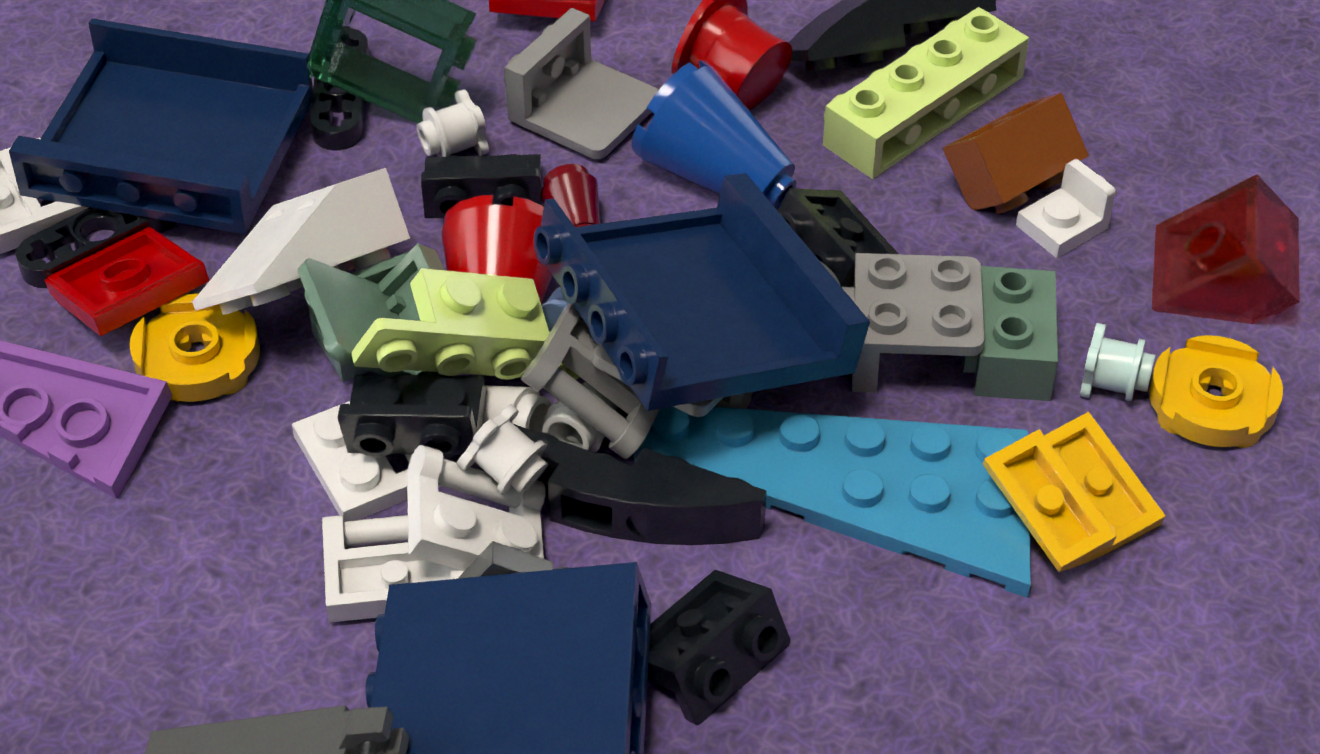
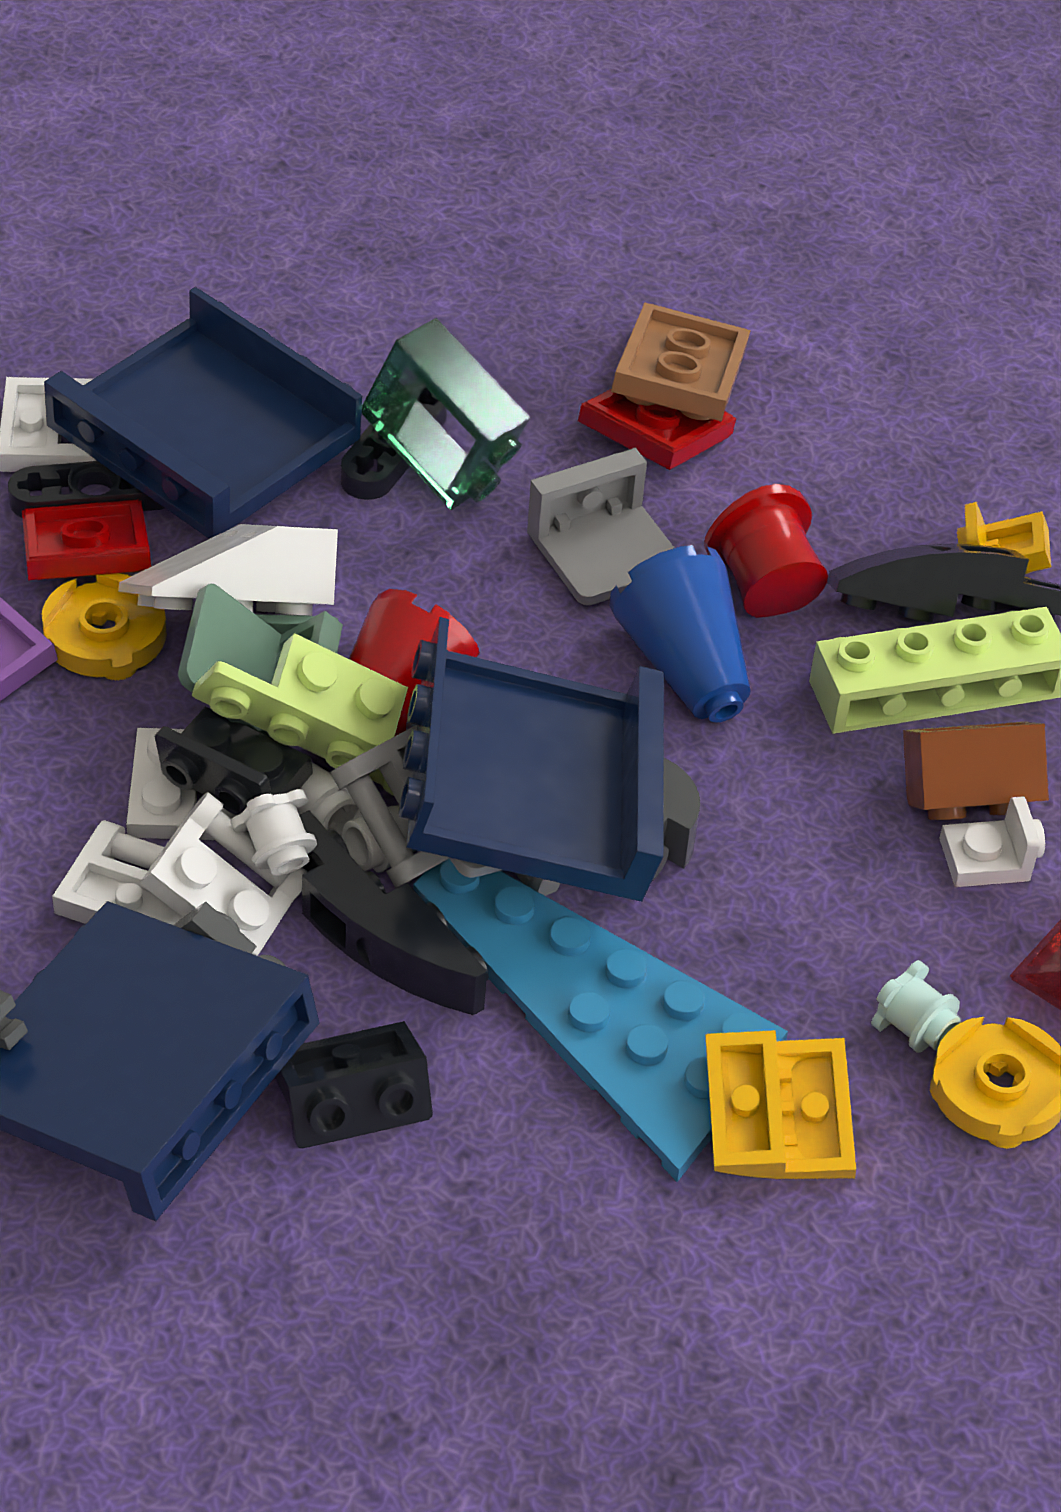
camera: 25 degrees right, 0 degrees up
white brick [417,89,489,157] -> none
black bracket [421,154,542,219] -> none
dark red cone [541,164,600,227] -> none
black bracket [777,188,899,287] -> none
light grey bracket [842,253,984,393] -> none
sand green brick [962,266,1058,401] -> none

